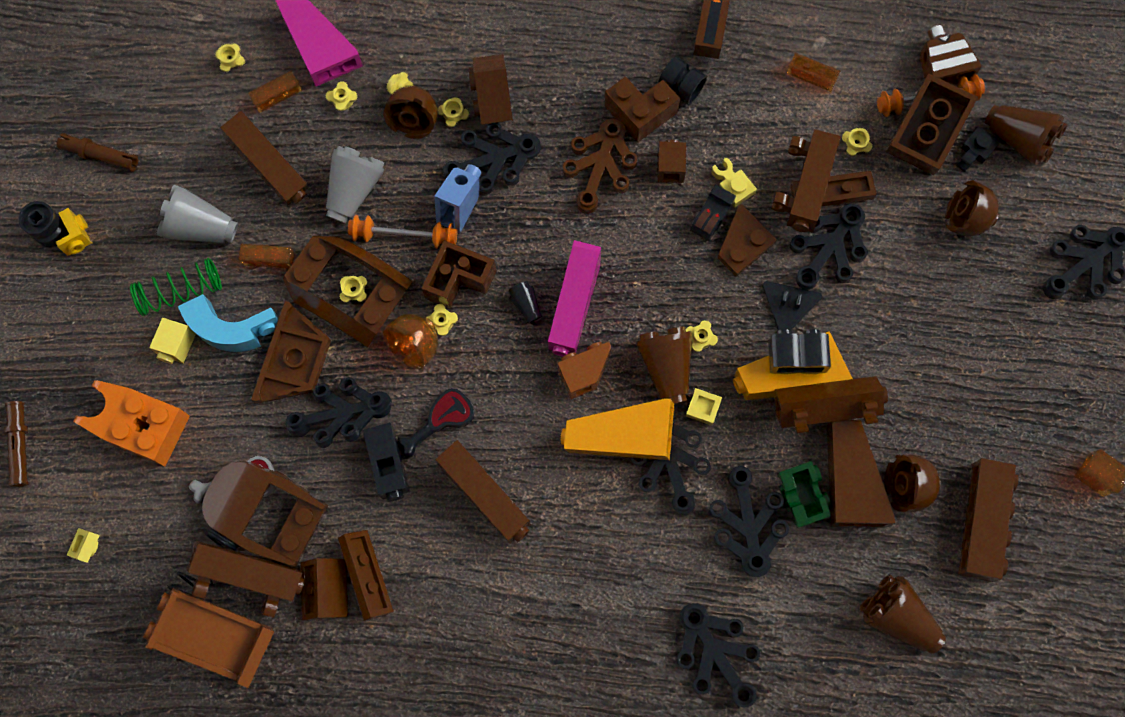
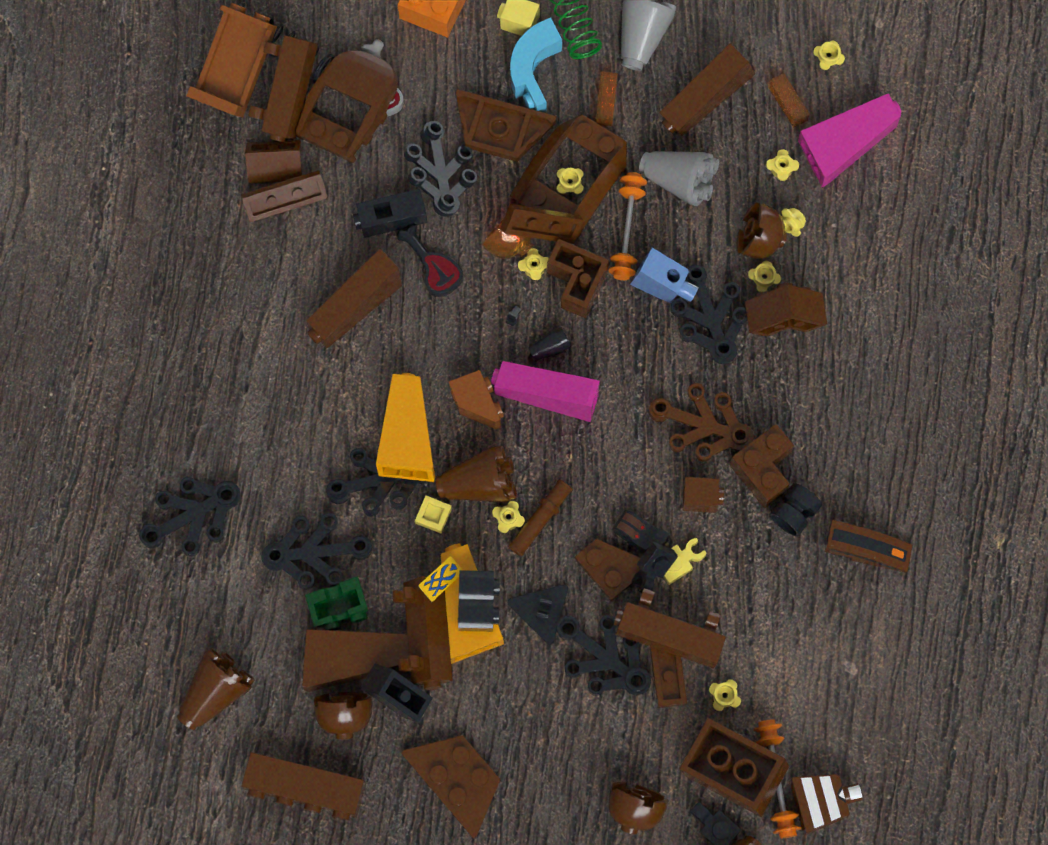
camera: 90 degrees right, 0 degrees up
clear orange piece [786,52,840,92] -> none
none -> black brick [360,663,433,723]
none -> reddish brown wing [401,735,501,839]
none -> yellow sticker [418,556,462,602]
none -> reddish brown plate [500,204,584,244]
none -> black piece [506,306,521,326]
none -> reddish brown pin [508,479,573,557]
none -> black plate [632,542,678,593]

